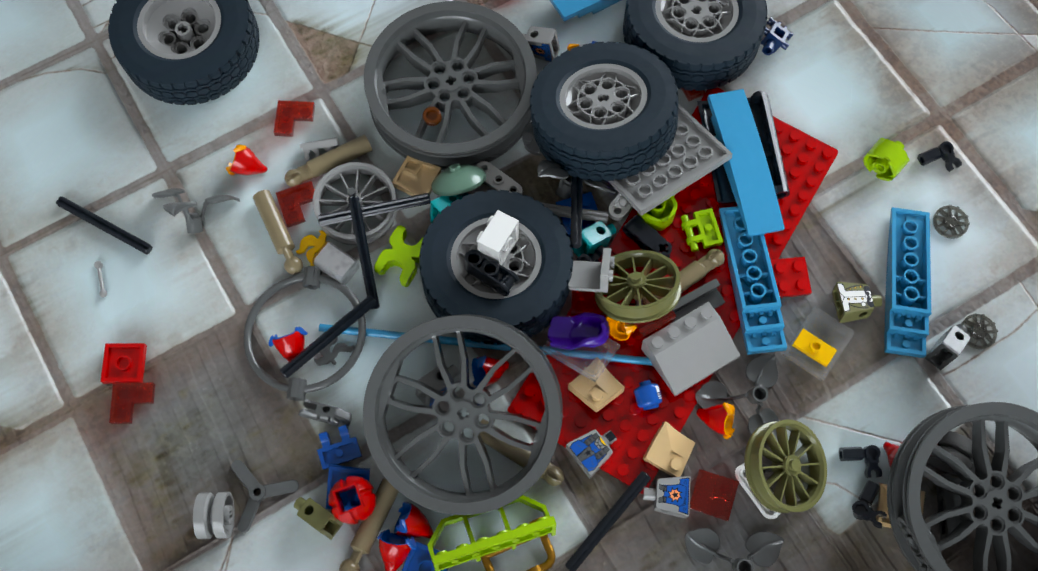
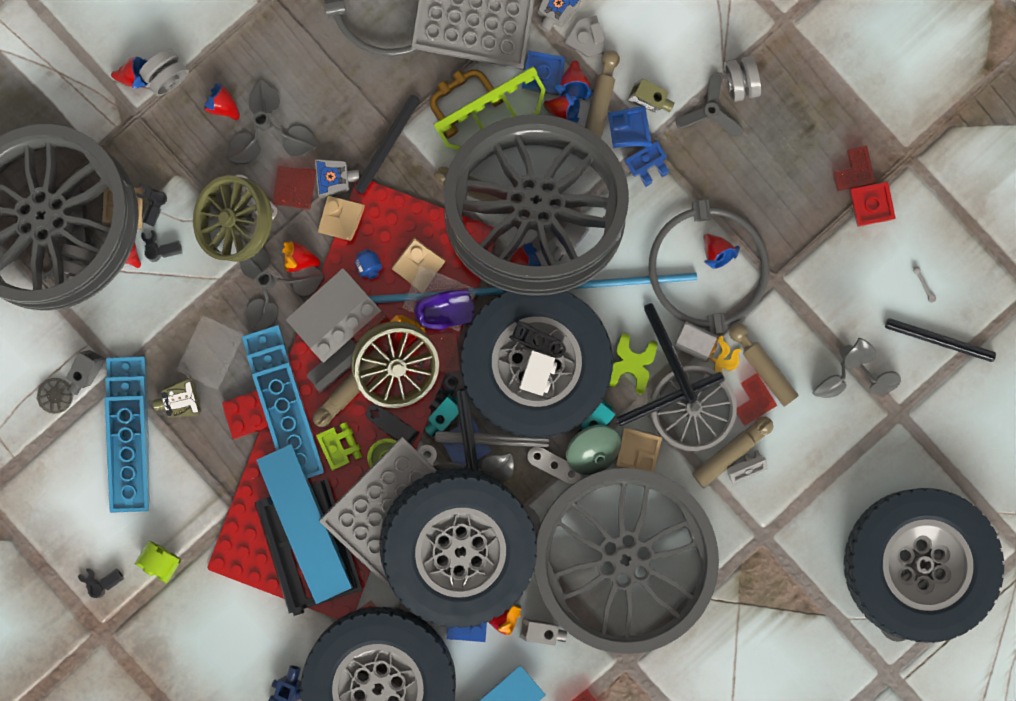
camera: 170 degrees right, 15 degrees up
red hat [226,144,268,176] -> none
clear red plate [273,100,315,137] -> none
black axle [280,295,377,378] -> none
dark grey hinge [298,399,352,426] -> none
dark grey piece [314,337,355,366] -> none
red piece [328,476,377,524] -> none
reddish brown tile [423,106,442,126] -> none
torso [566,429,617,479] -> none
light grey bracket [568,248,615,293] -> none
yellow plate [792,328,837,367] -> none
clear smoke wheel [933,205,970,239] -> none

